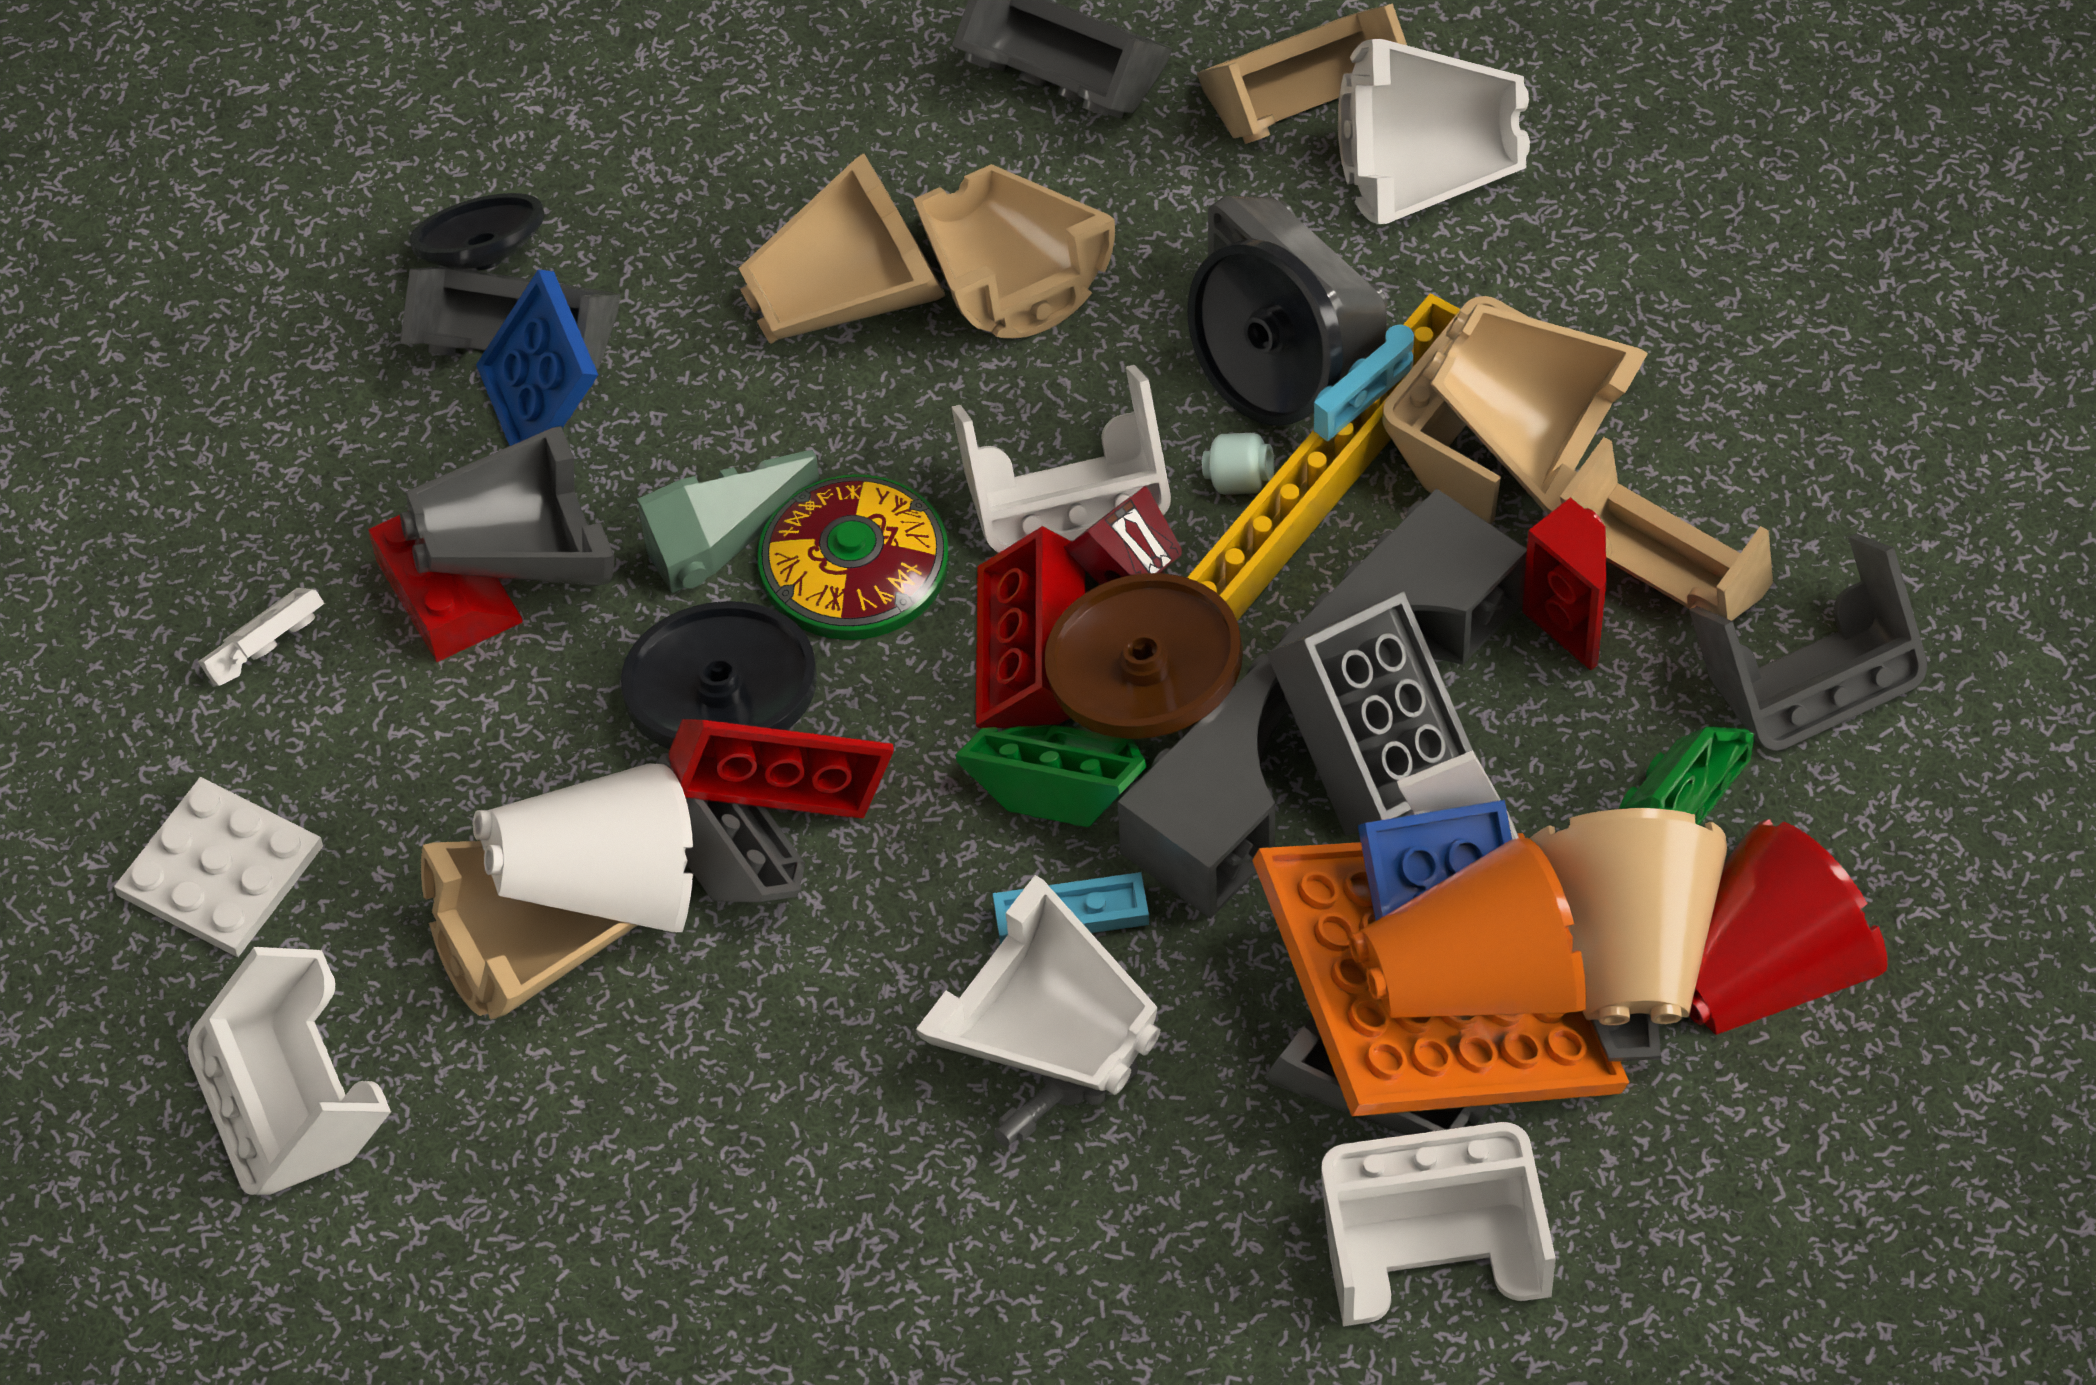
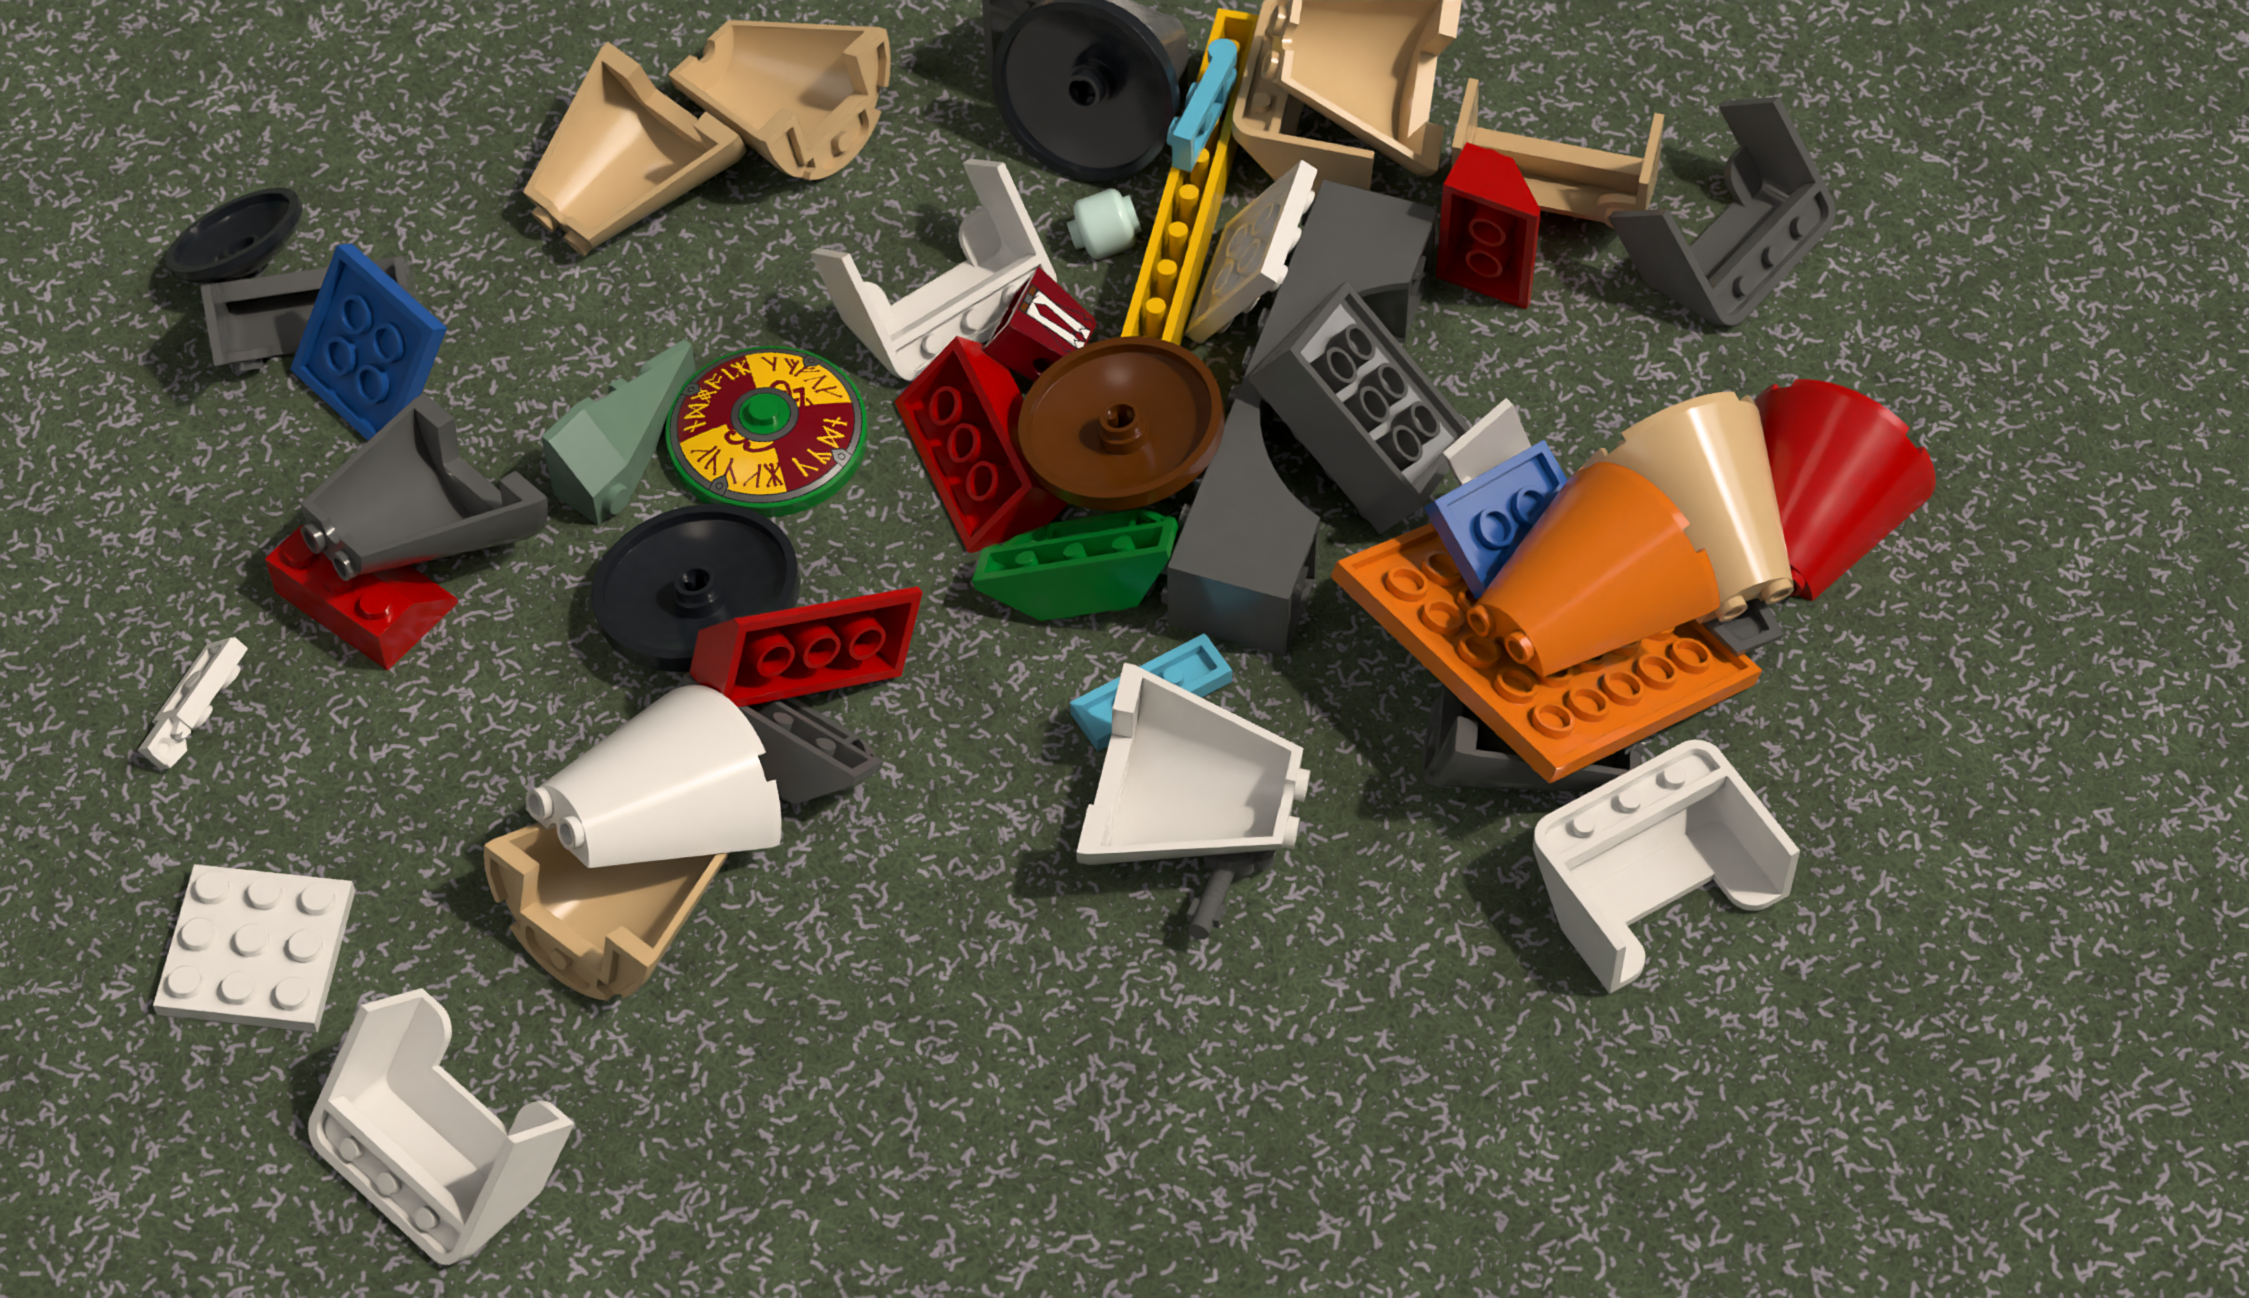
camera: 25 degrees left, 0 degrees up
green wedge [1619,727,1754,825] -> none
none -> white plate [1184,160,1318,344]

